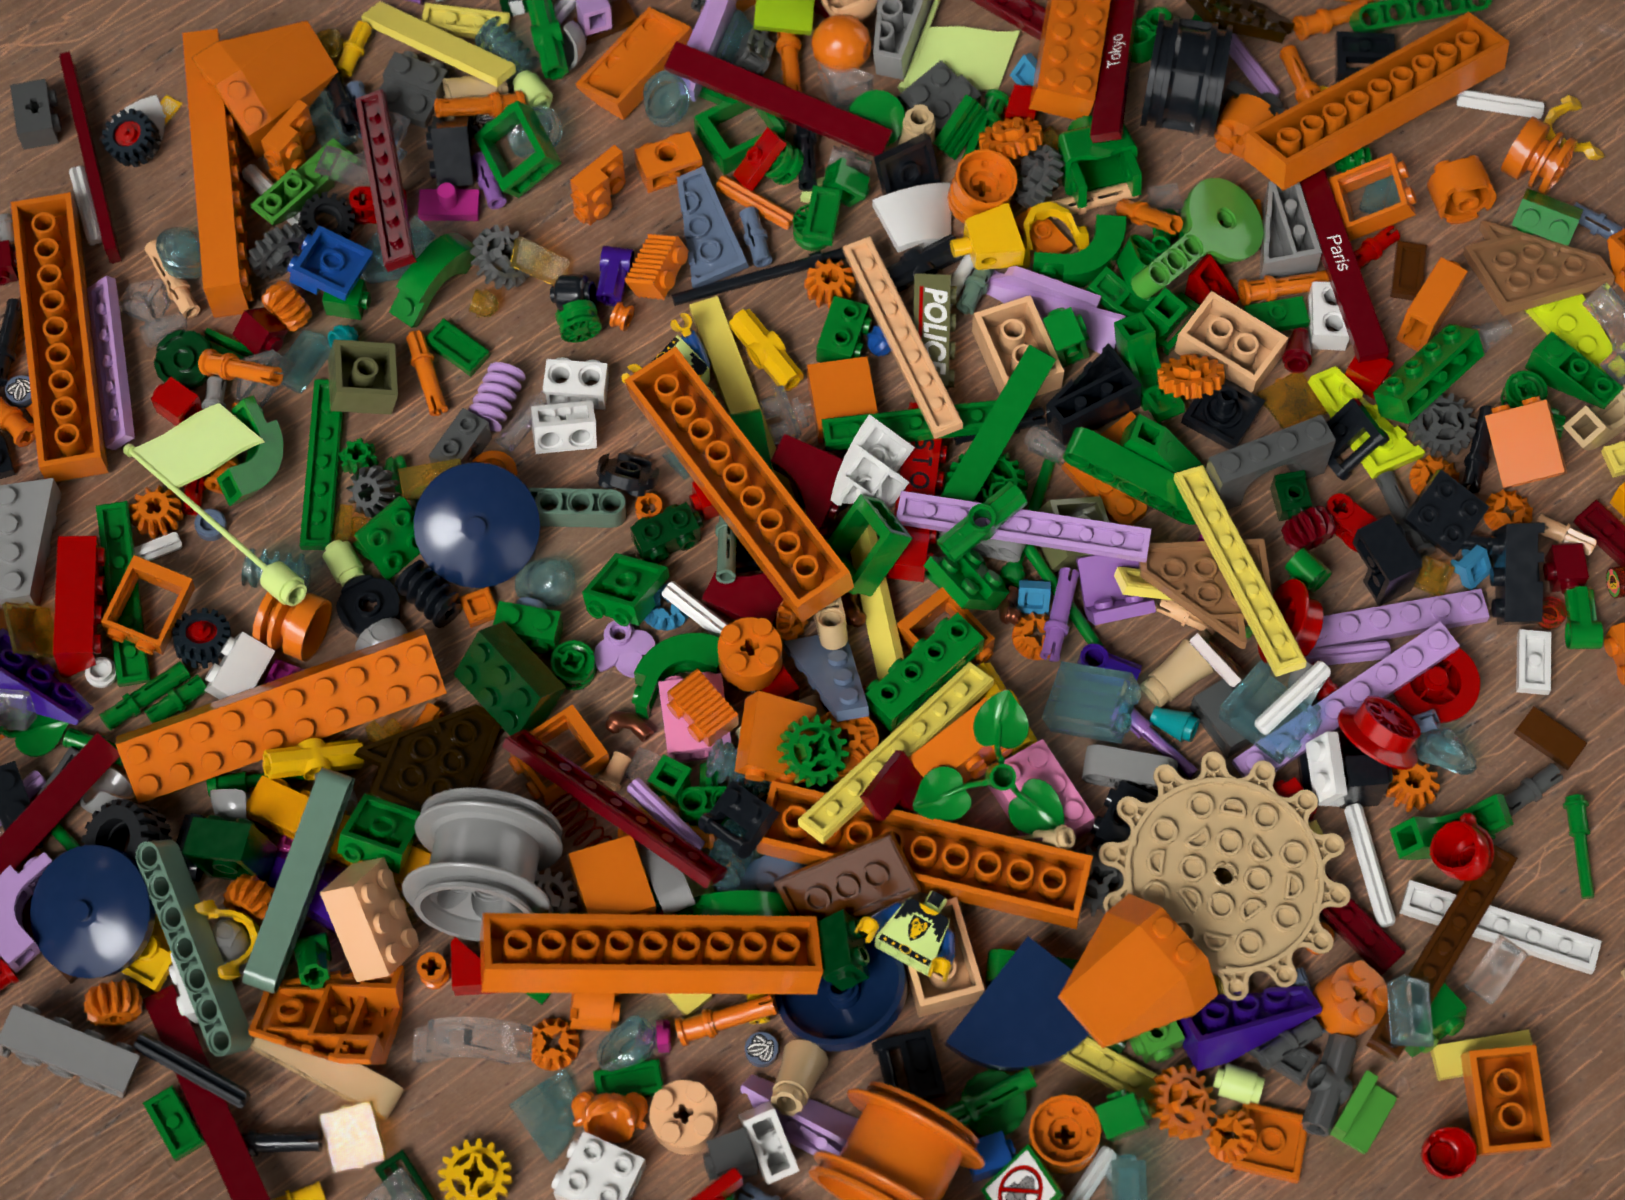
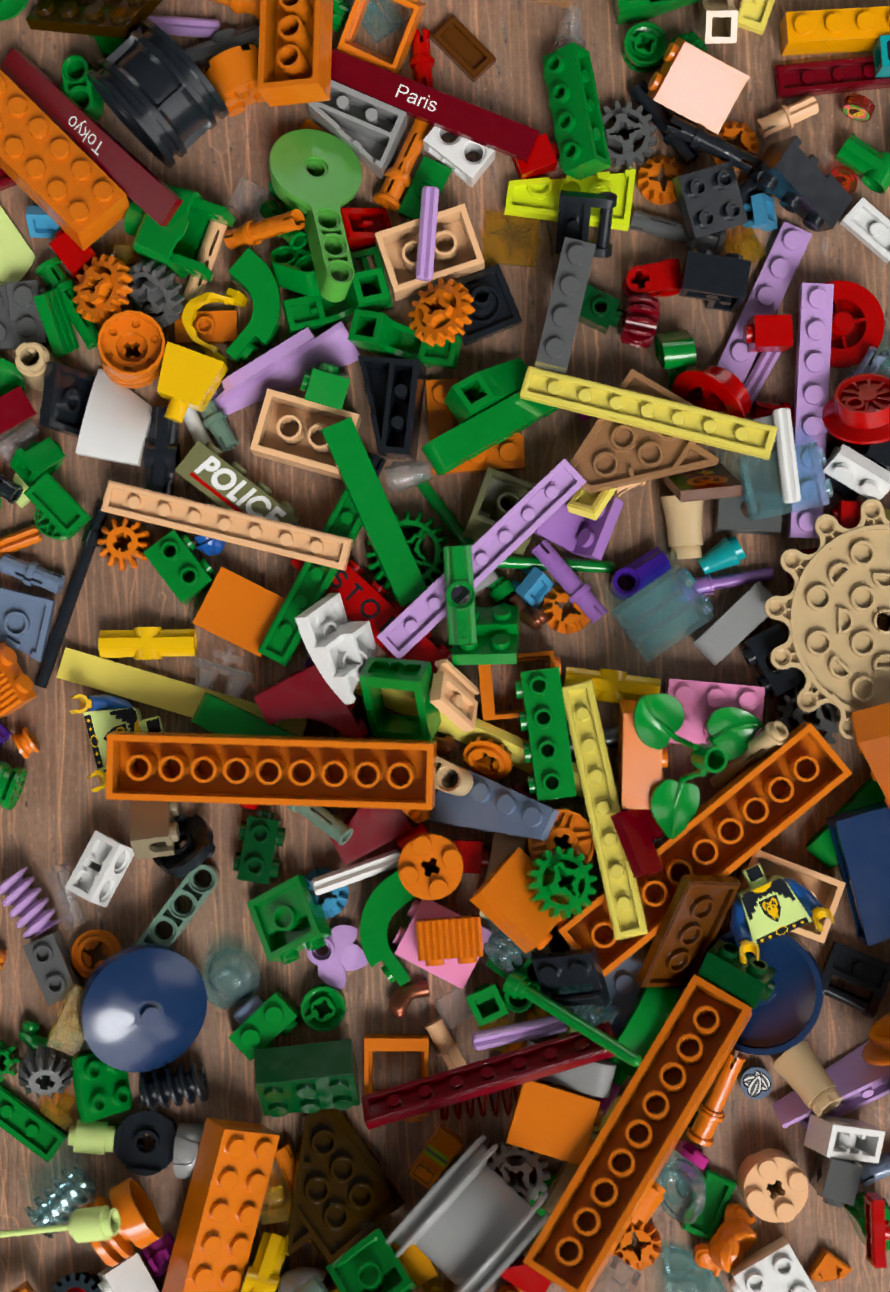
camera: 55 degrees left, 20 degrees up
orange tile [459,586,497,628] -> none
white brick [542,357,609,410] -> none
orange bush [635,493,663,519] -> none
dark red cone [1282,328,1312,373] -> none
orange brick [1396,257,1468,352] -> none
dark red brick [1543,543,1589,594] -> none
none -> dark tan brick [130,800,180,860]
none -> lavender axle [416,186,439,281]
none -> light nougat plate [429,659,480,732]
none -> orange gear [463,736,514,780]
none -> green piece [503,969,642,1067]
none -> black pin [664,113,757,174]
none -> red brick [743,314,793,352]

